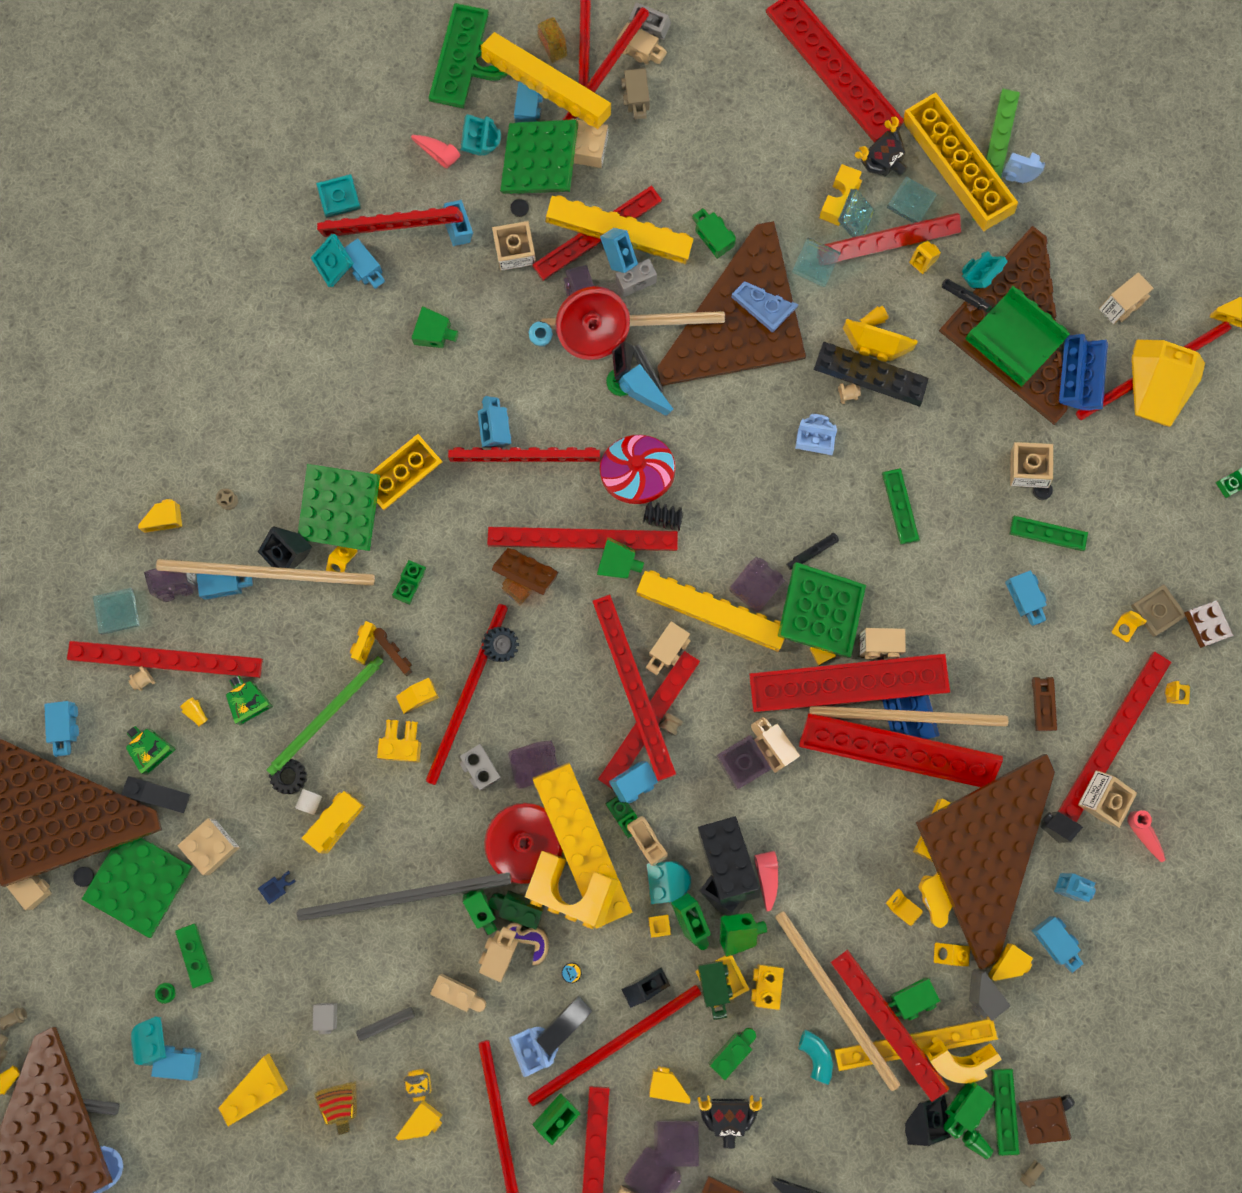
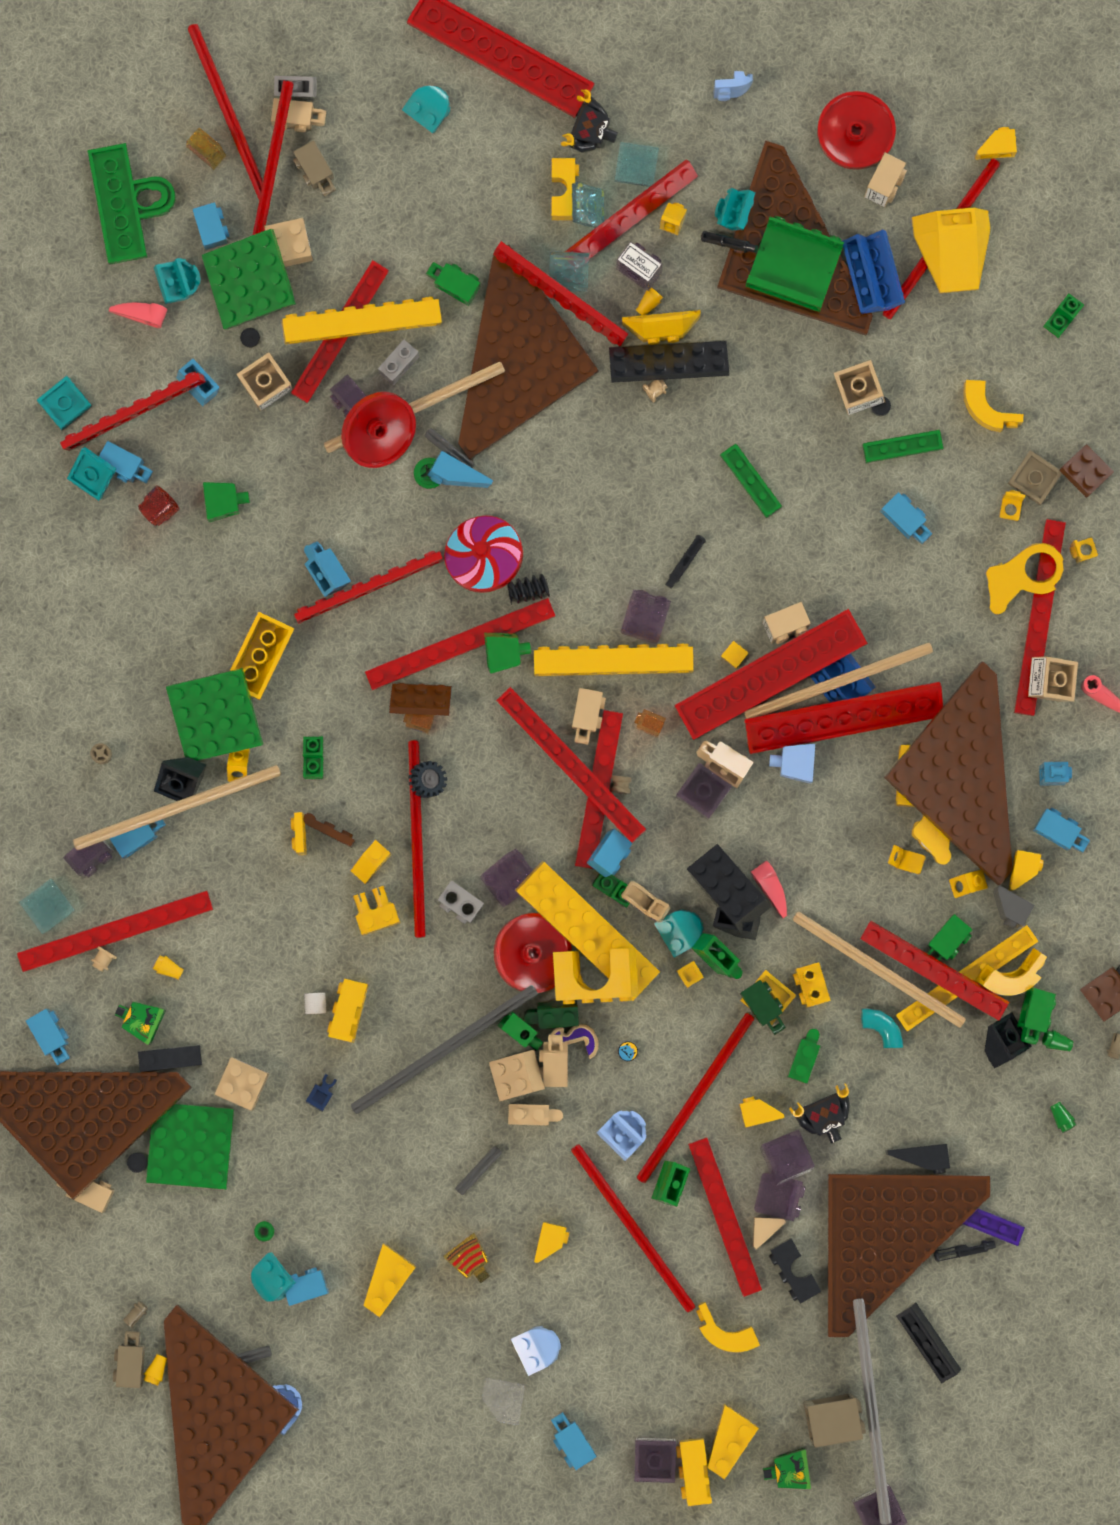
camera: 20 degrees left, 5 degrees up
yellow slope [138,499,182,533] -> none
green plate [175,923,214,989] -> none
green torso [226,676,273,725] -> none
bright green piece [266,656,384,776] -> none
black tyre [269,759,307,794] -> none
light grey brick [313,1003,337,1034] -> none
head [404,1069,432,1102] -> none
yellow brick [481,32,611,129] -> none
medium azure head [528,321,553,347] -> none
black slope [535,996,592,1056] -> none
dark azure brick [600,228,638,273] -> none
black slope [612,341,634,381] -> none
black slope [621,967,671,1008] -> none
green torso [719,913,767,957] -> none
medium blue wing [731,281,798,333] -> none
green plate [778,562,866,658] -> none
light blue slope [795,414,837,455] -> none
yellow brick [903,92,1018,232] -> none
bright green plate [972,88,1020,220] -> none
green tile [991,1068,1020,1156] -> none
reddish brown plate [1032,677,1057,731] -> none
black slope [1040,812,1083,843] -> none
none -> clear red piece [138,485,180,526]
none -> teal slope [402,86,451,133]
none -> tan brick [489,1050,545,1101]
none -> red plate [493,241,628,347]
none -> brick [616,241,662,291]
none -> clear orange brick [634,709,666,738]
none -> light blue torso [769,744,815,783]
none -> red dish [817,91,896,170]
none -> yellow arch [963,380,1024,432]
none -> yellow animal [986,543,1064,614]

